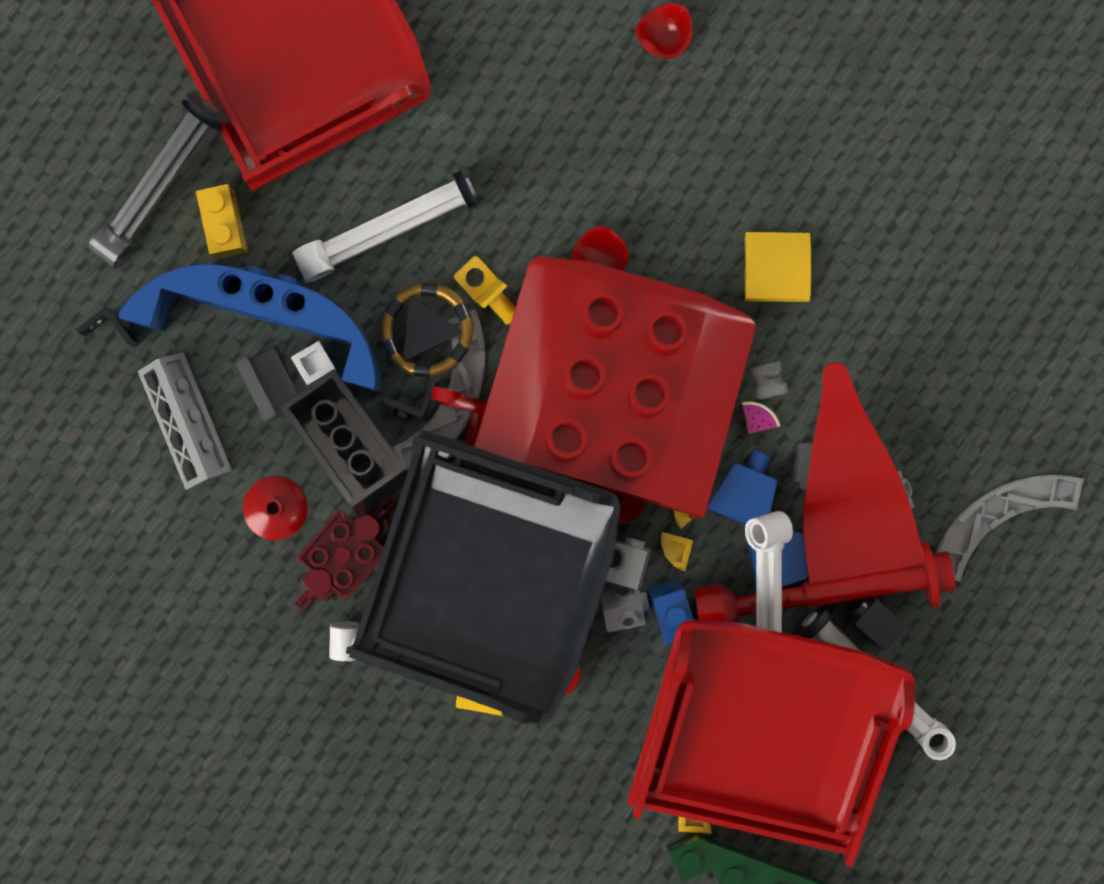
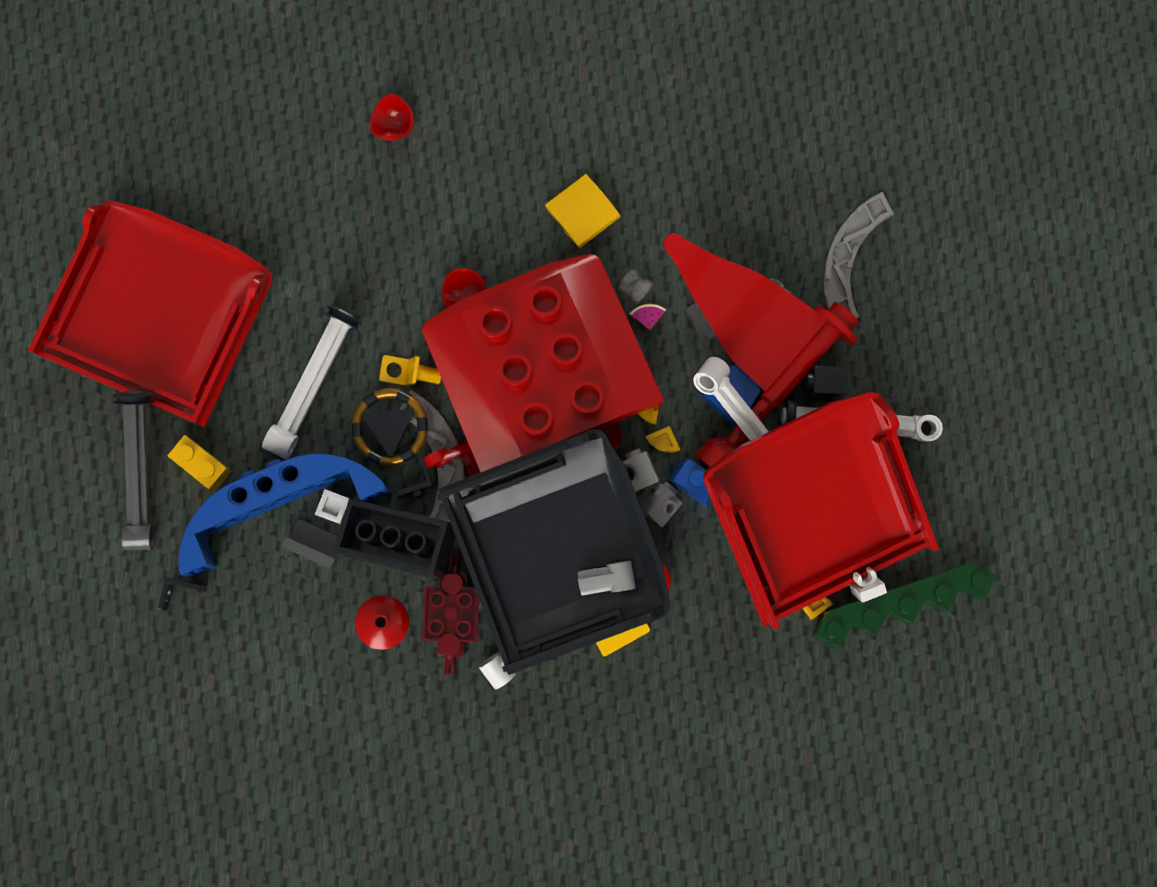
camera: 45 degrees left, 5 degrees down
light grey fence [138,352,232,490] -> none
blue torso [707,450,777,524] -> none
none -> light grey piece [578,560,636,595]
none -> white tile [850,567,887,603]

